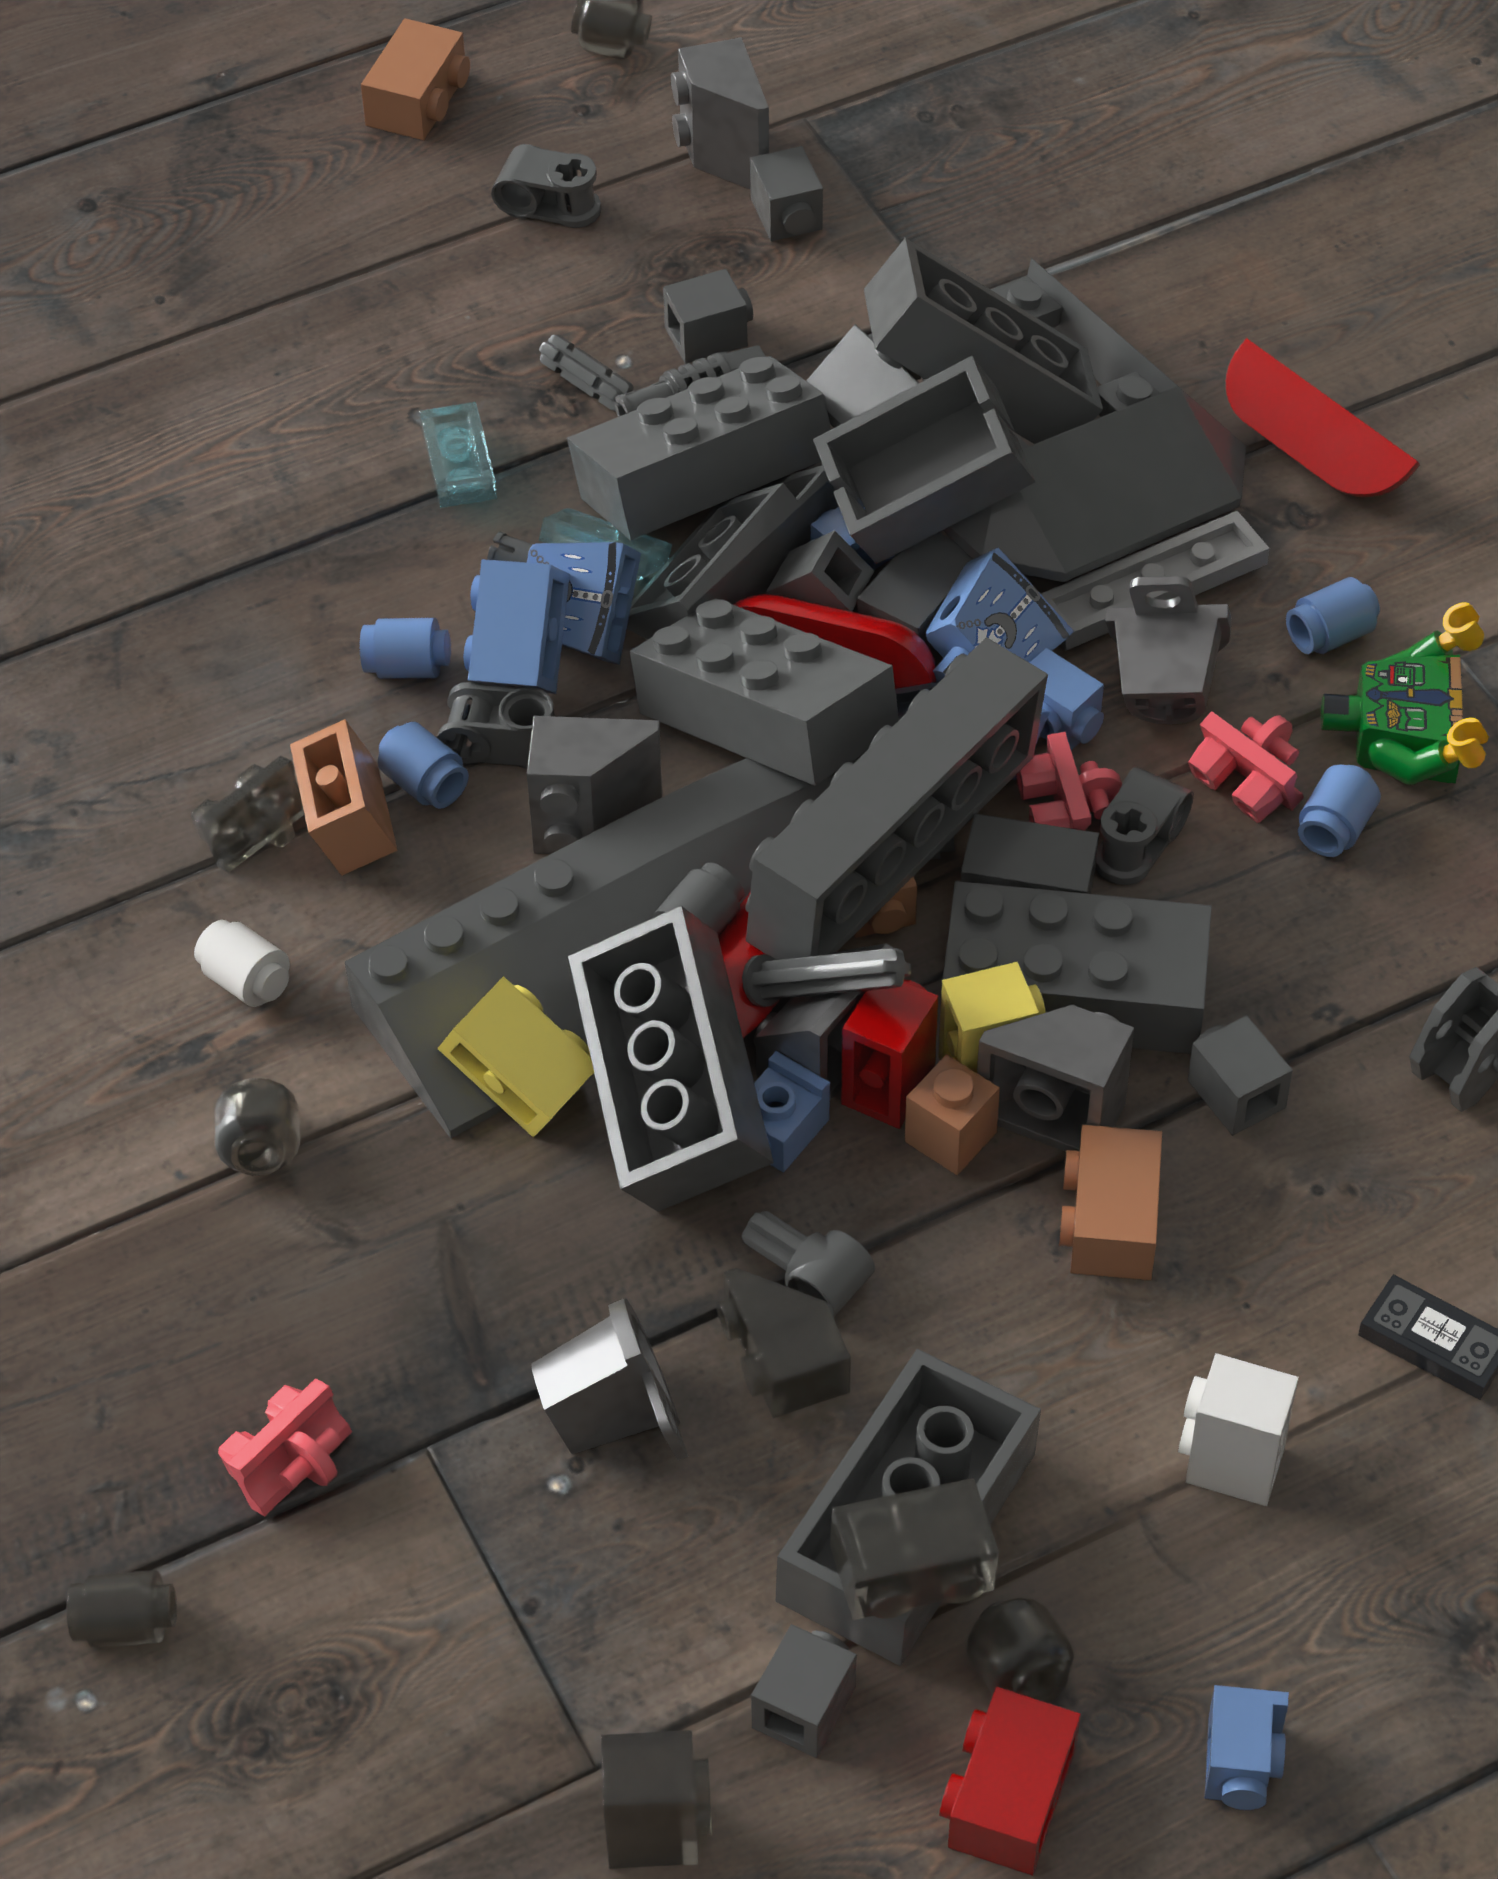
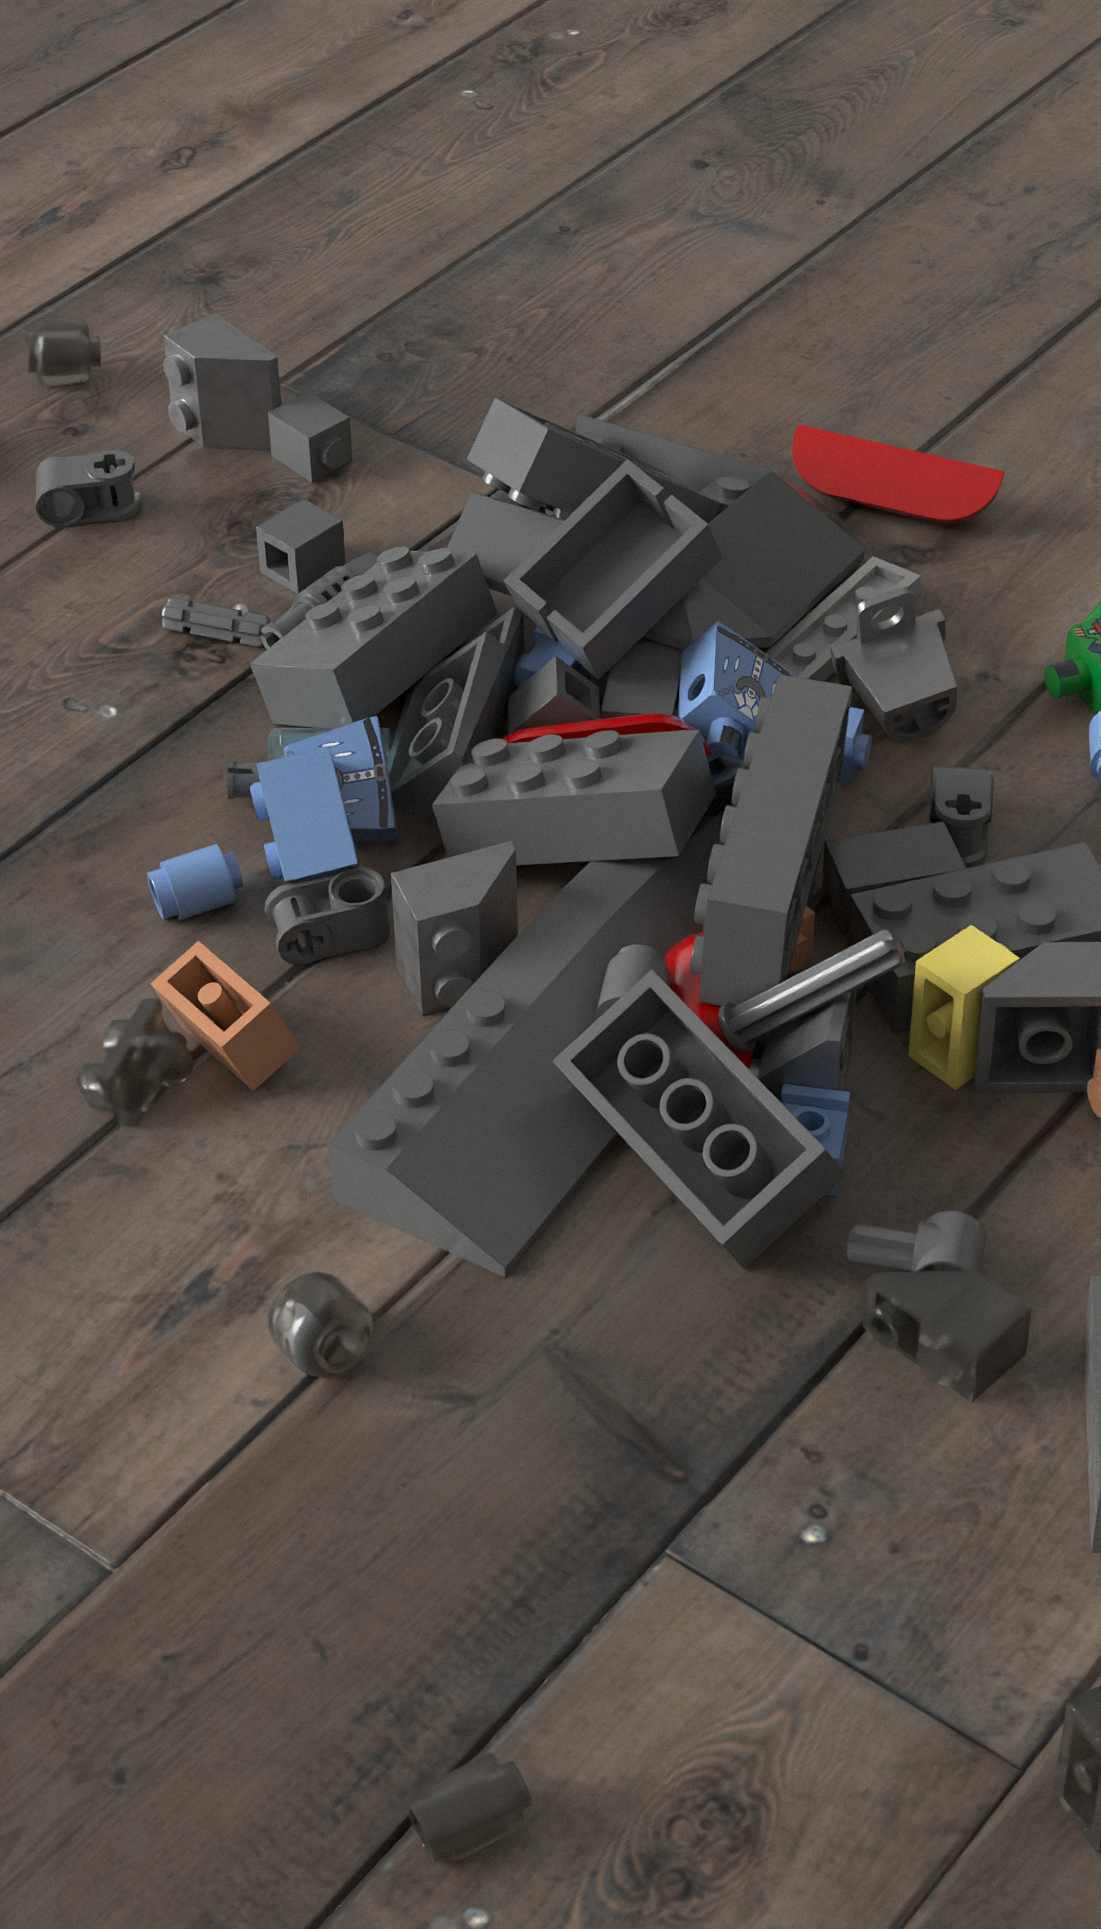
camera: 25 degrees left, 10 degrees down
white brick [194,920,290,1007] -> none
coral hips [218,1379,352,1517] -> none
medium blue brick [378,722,469,809] -> none
clear light blue plate [419,402,497,508] -> none
light yellow brick [437,976,594,1138] -> none
flat silver container [531,1298,688,1460] -> none
red brick [841,980,938,1129] -> none
nougat brick [905,1054,1000,1176] -> none
coral hips [1016,732,1122,831] -> none
coral hips [1188,711,1304,823] -> none
medium blue brick [1286,577,1380,654] -> none

